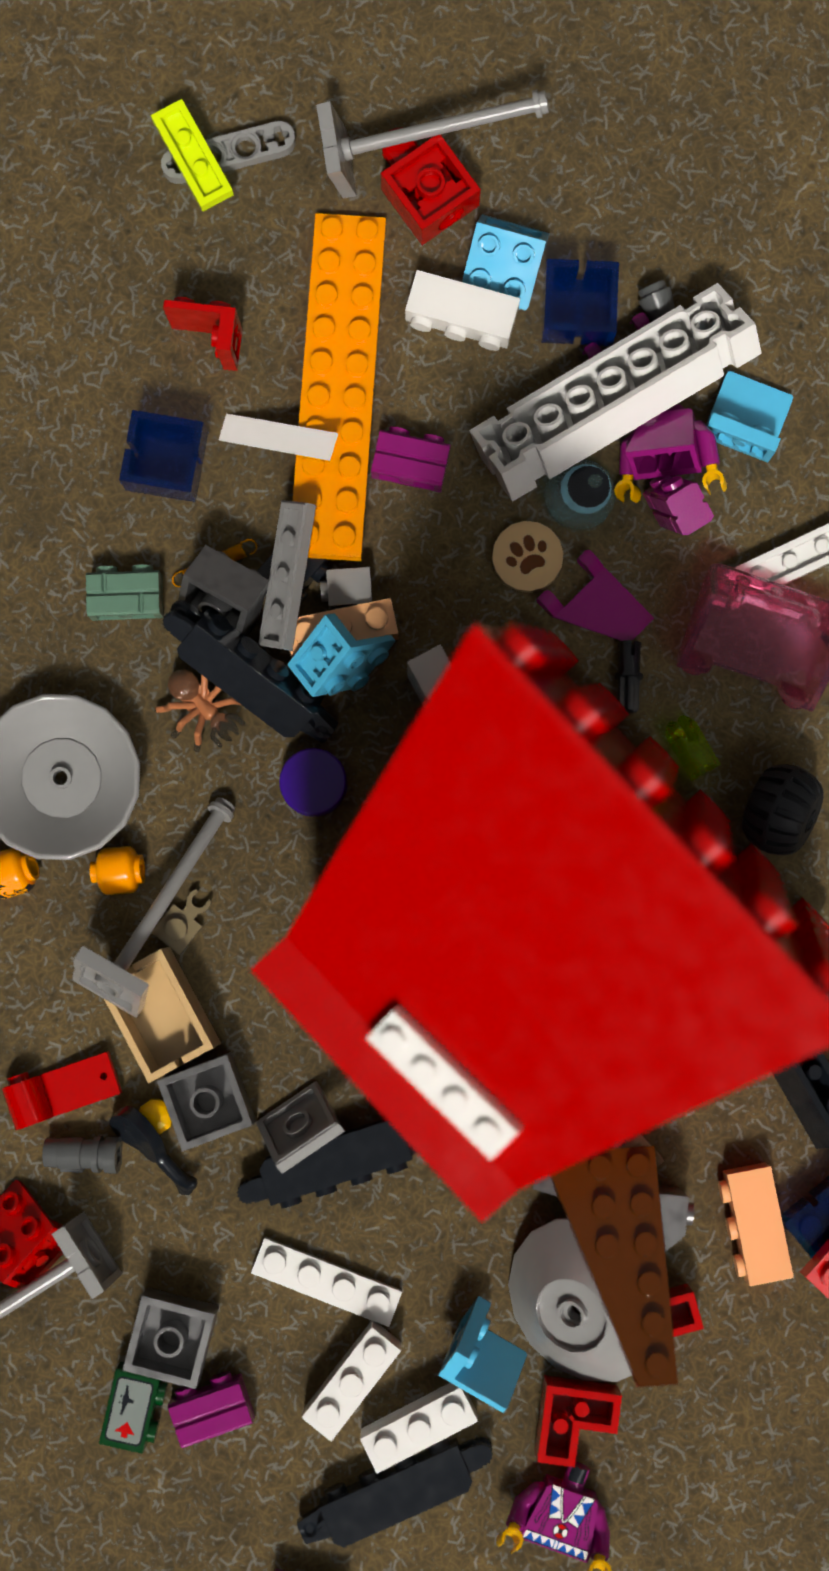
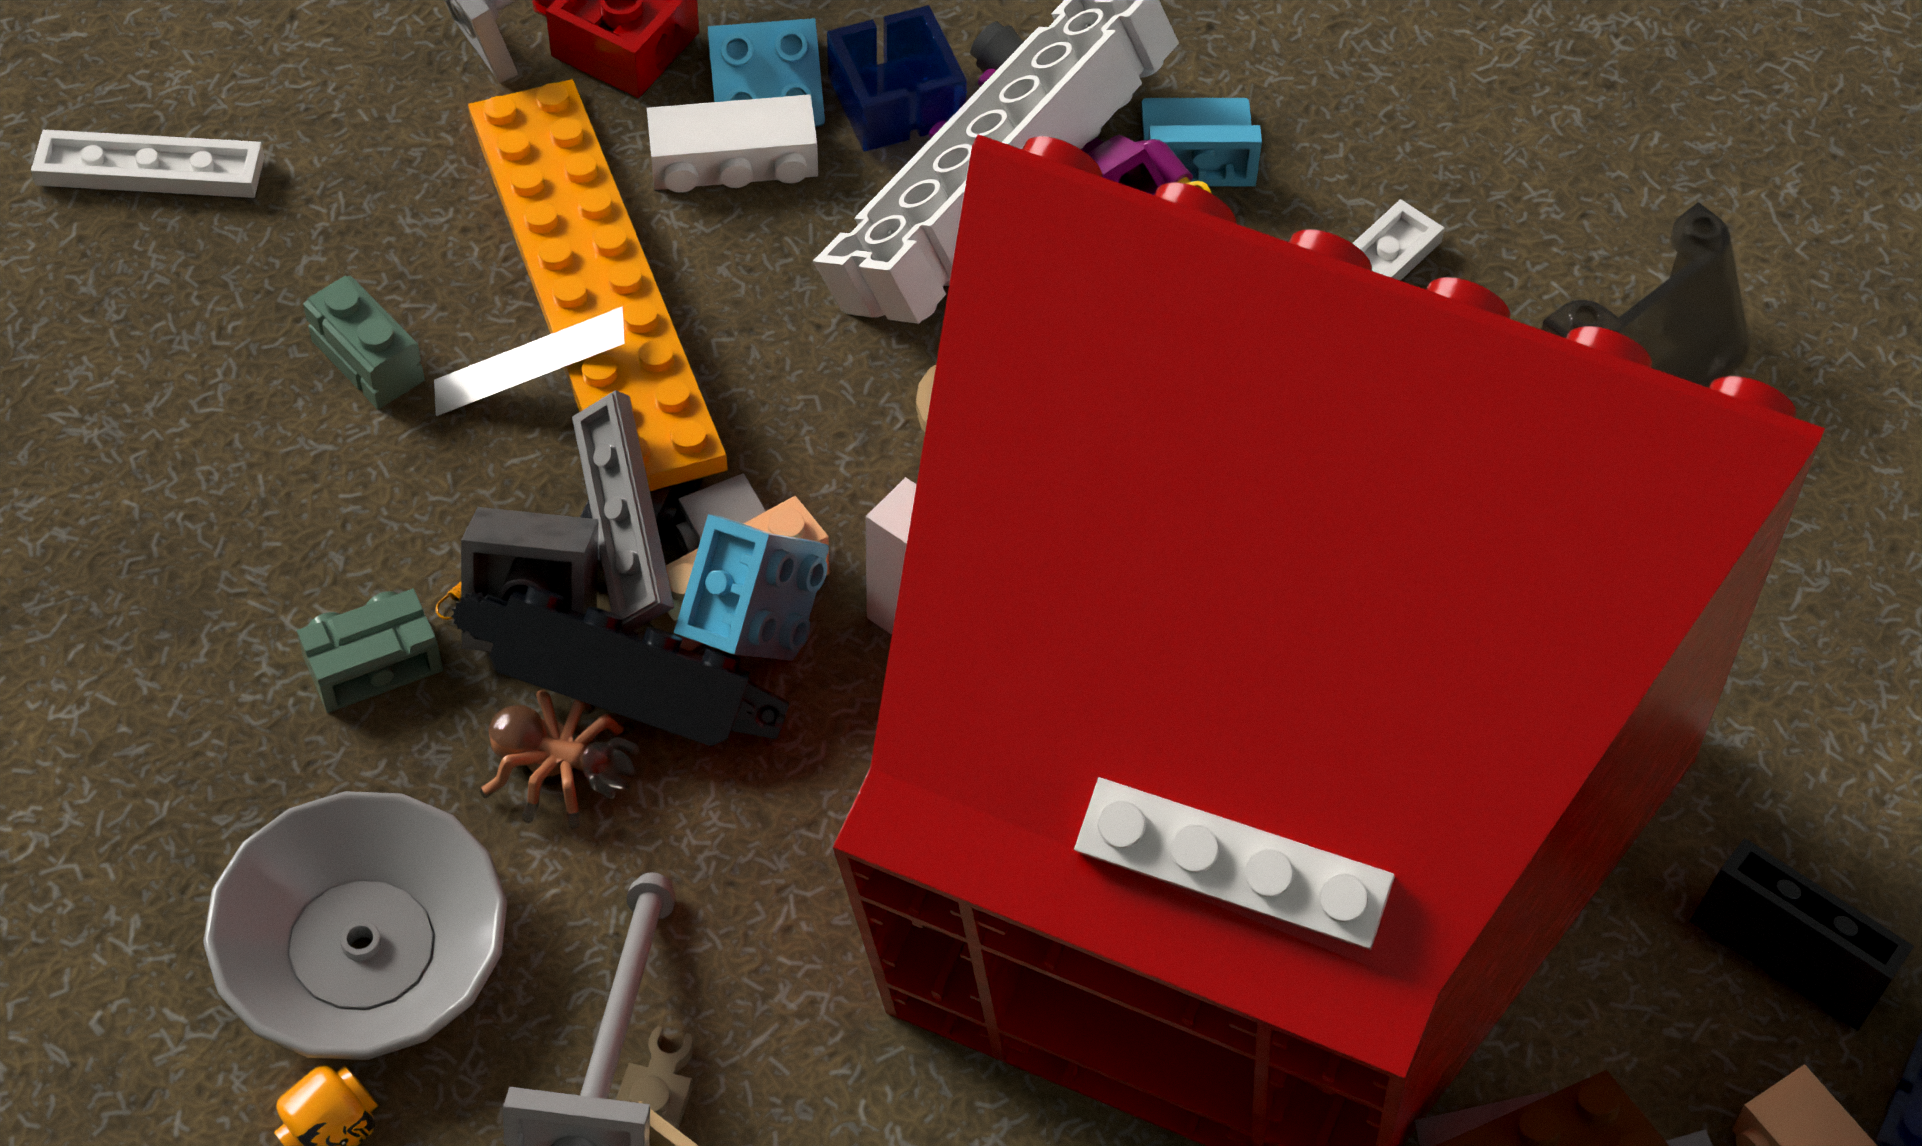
camera: 25 degrees left, 30 degrees down
light orange head [89,846,145,895] -> none
clear blue piece [119,410,208,502] -> none
neon yellow plate [151,99,234,212] -> none
light grey beam [161,121,296,184] -> none
red bracket [163,297,243,371] -> none
dark purple head [279,748,348,817] -> none
magenta brick [371,427,451,493] -> none
none -> white plate [31,130,265,198]
none -> sand green brick [303,275,425,410]

